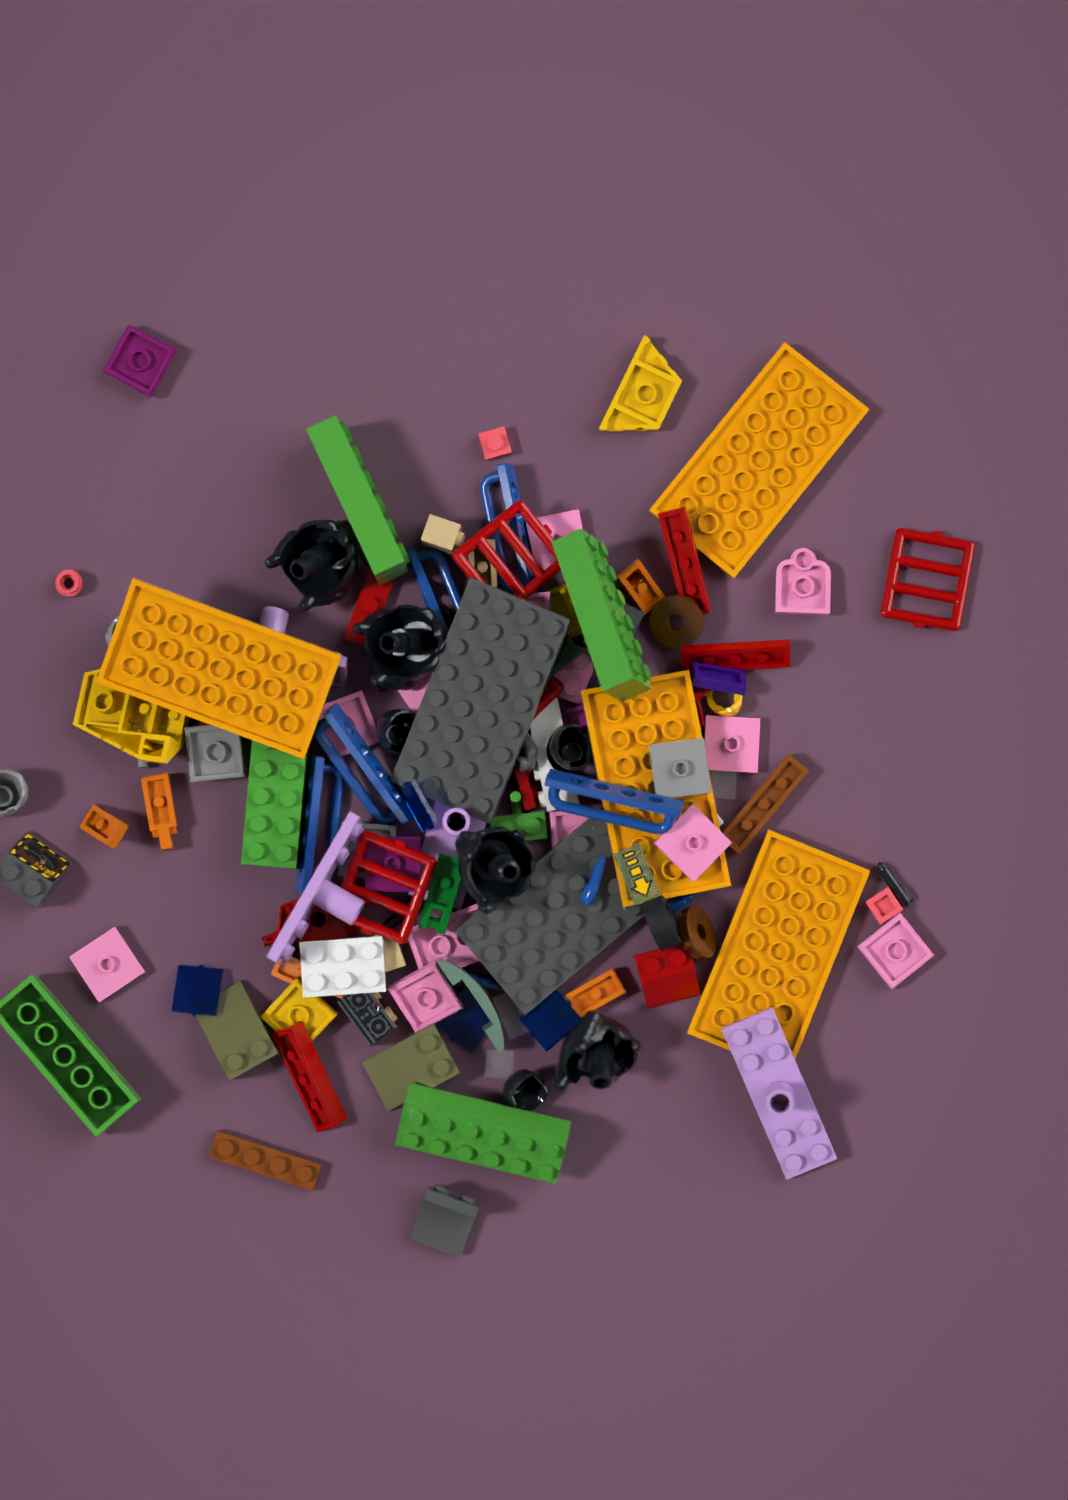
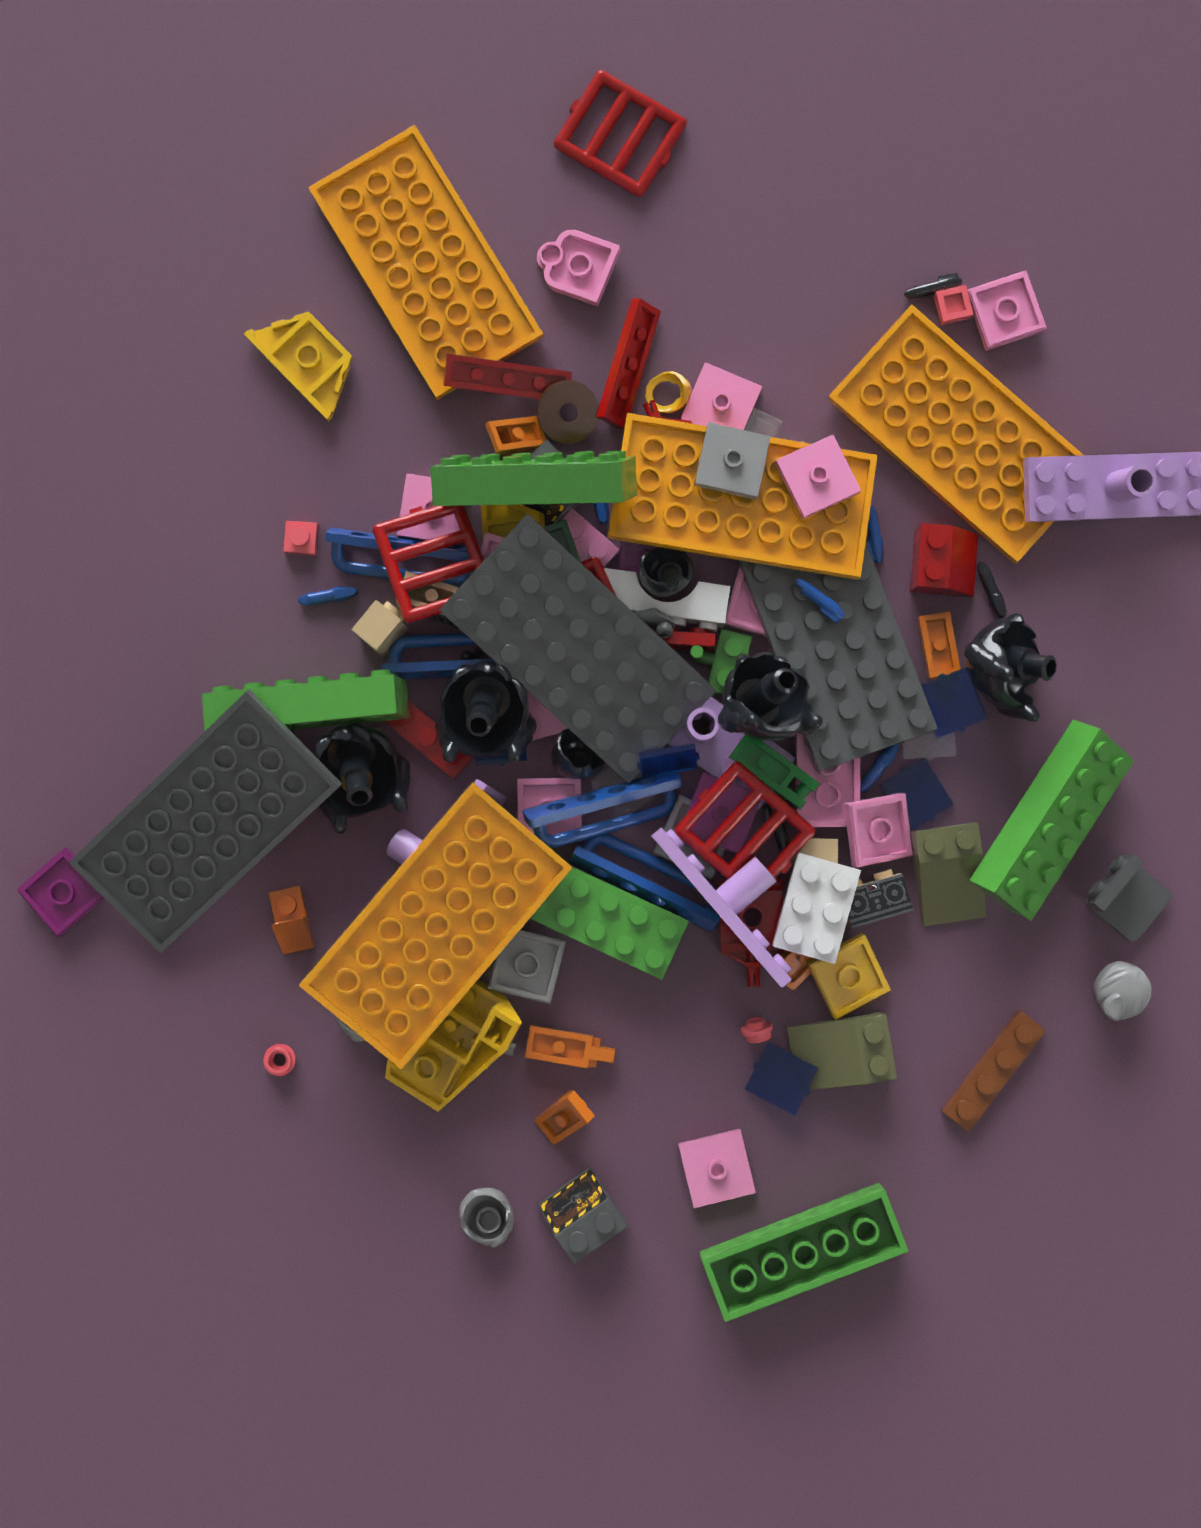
camera: 70 degrees left, 0 degrees up
red slope [271,1021,347,1132] -> none
sand green slope [436,957,504,1053] -> none
clear tile [485,1049,514,1079] -> none
black hair [503,1069,548,1112] -> none
blue piece [545,769,684,834] -> none
clear light blue tile [613,844,660,905] -> none
black tyre [642,895,682,951] -> none
reddish brown tile [678,905,716,960] -> none
dark purple tile [689,662,747,695] -> none
dark orange plate [722,753,809,855] -> none
none -> dark grey plate [68,689,342,953]
none -> orange slope [268,885,315,955]
none -> blue piece [298,587,358,605]
none -> coral plate [741,1017,773,1043]
none -> black piece [977,562,1007,618]
none -> light grey hair [1093,961,1152,1022]

